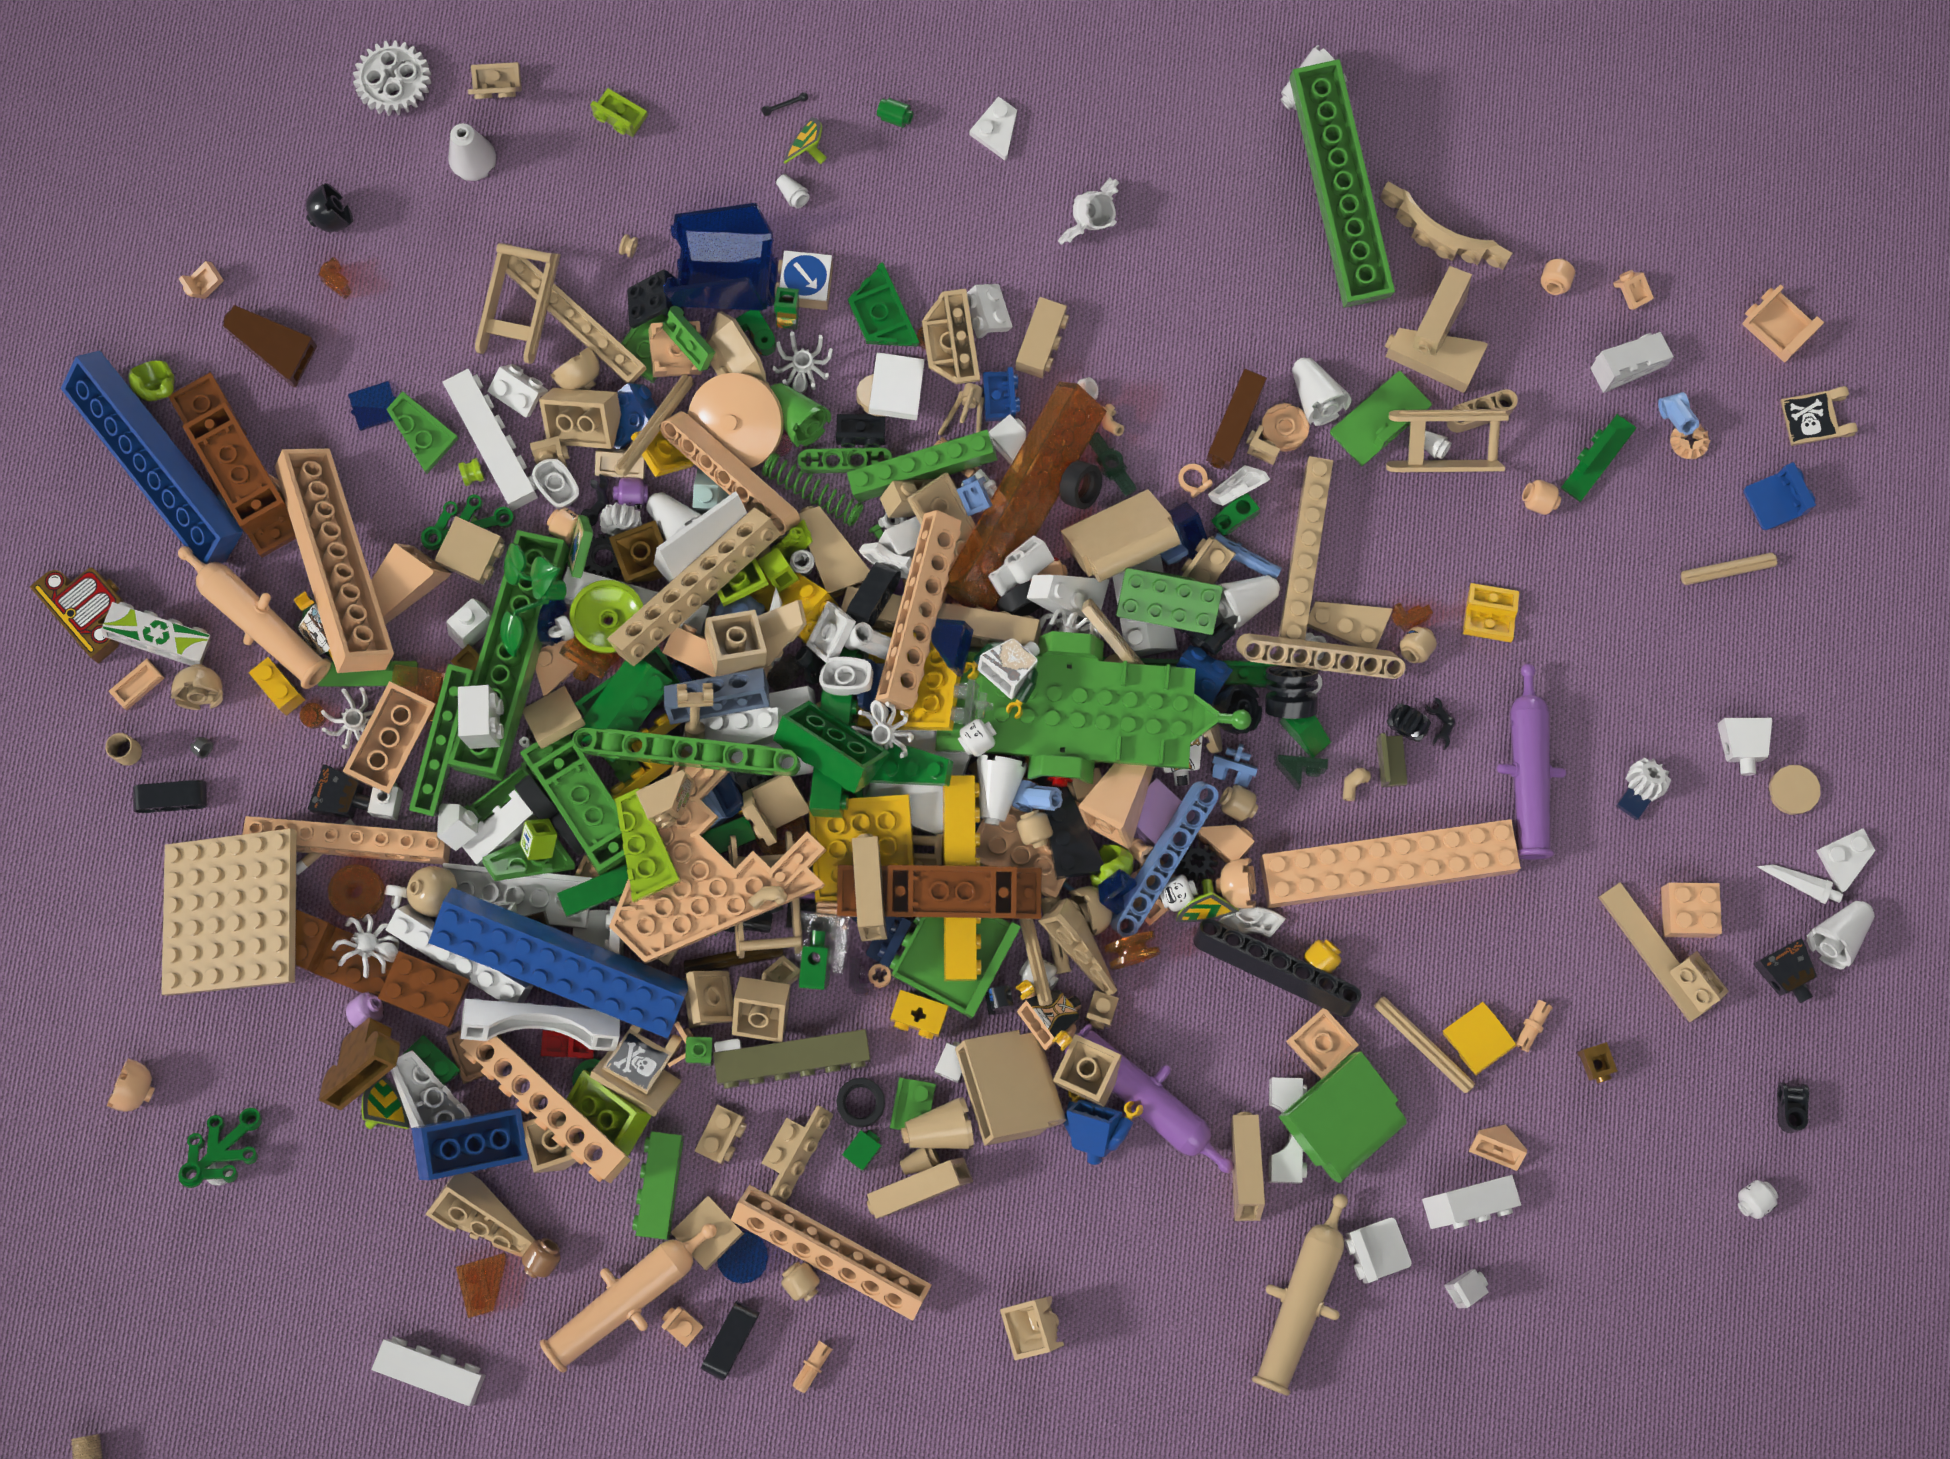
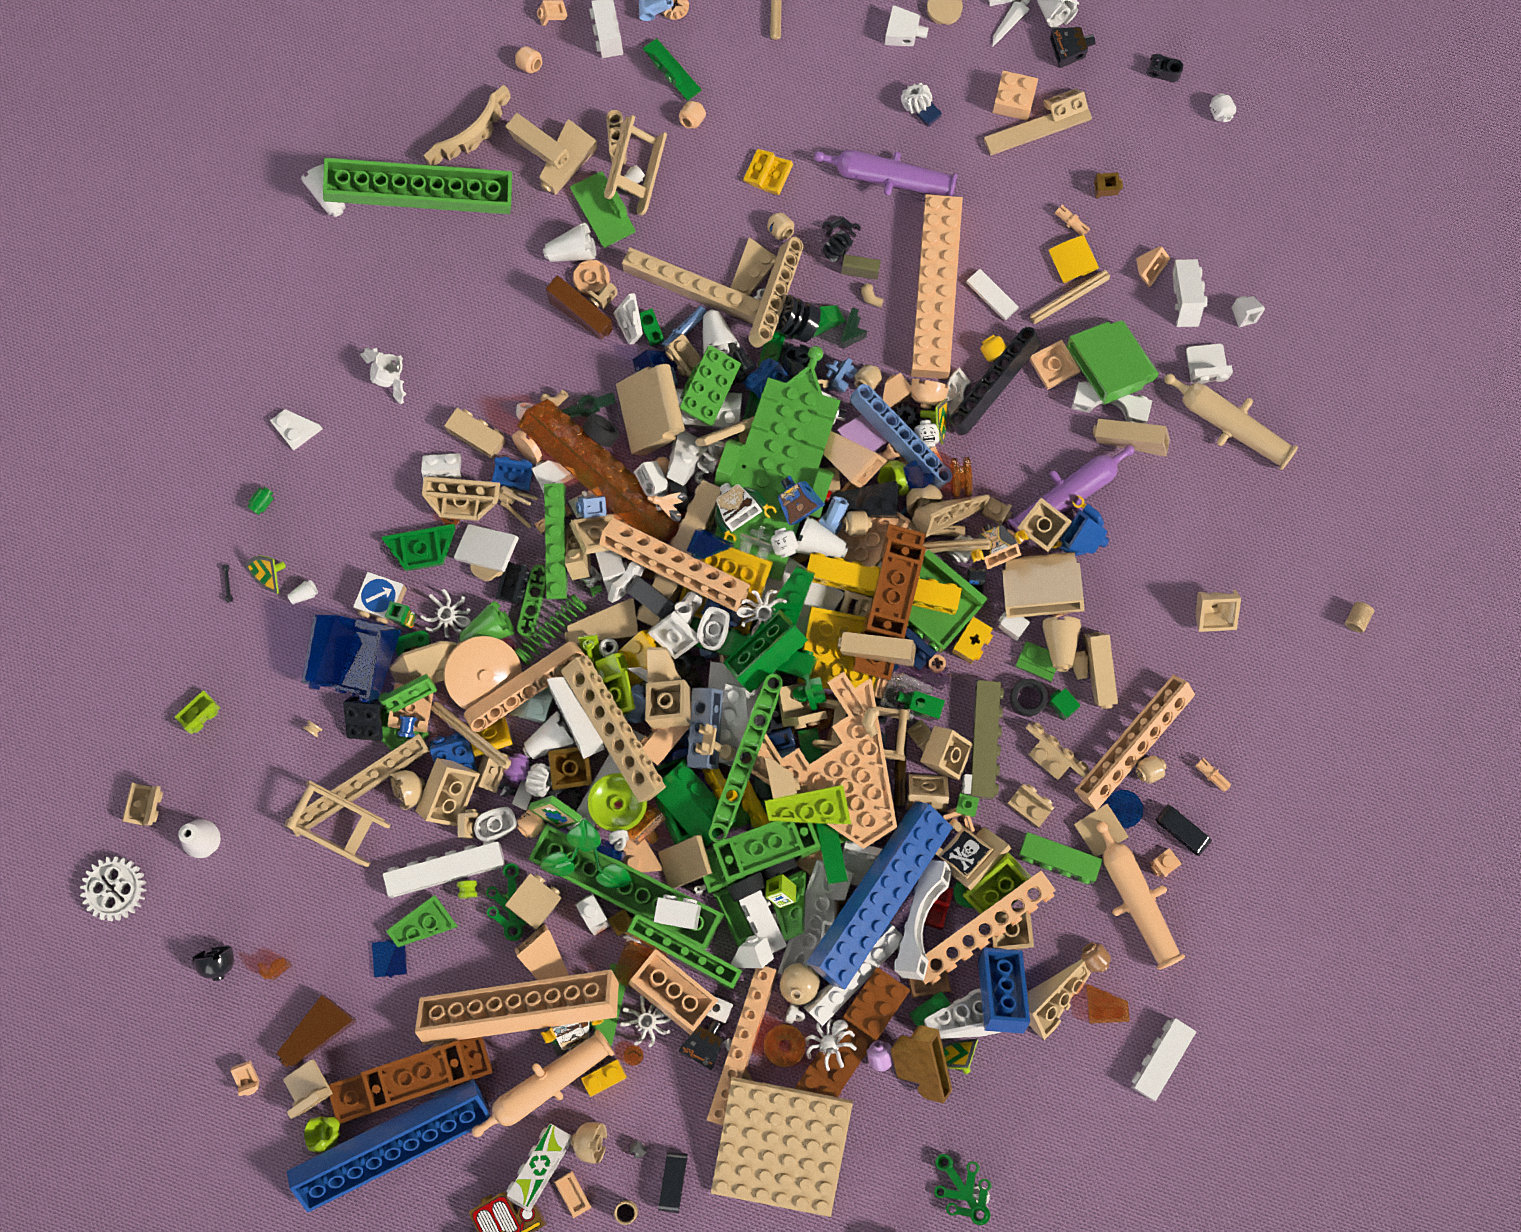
camera: 75 degrees left, 0 degrees up
white bracket [487,364,548,418] -> none
light nougat piece [1178,464,1213,498] -> none
clear orange bracket [1392,602,1433,632] -> none
none -> tan bracket [283,1059,333,1119]
none -> blue bush [397,715,417,737]
none -> light nougat tile [512,430,542,464]
none -> white sticker [512,781,532,810]
none -> light nougat piece [647,493,687,522]
none -> torso [778,476,825,526]
none -> green hips [793,673,827,710]
none -> white tile [966,269,1019,321]

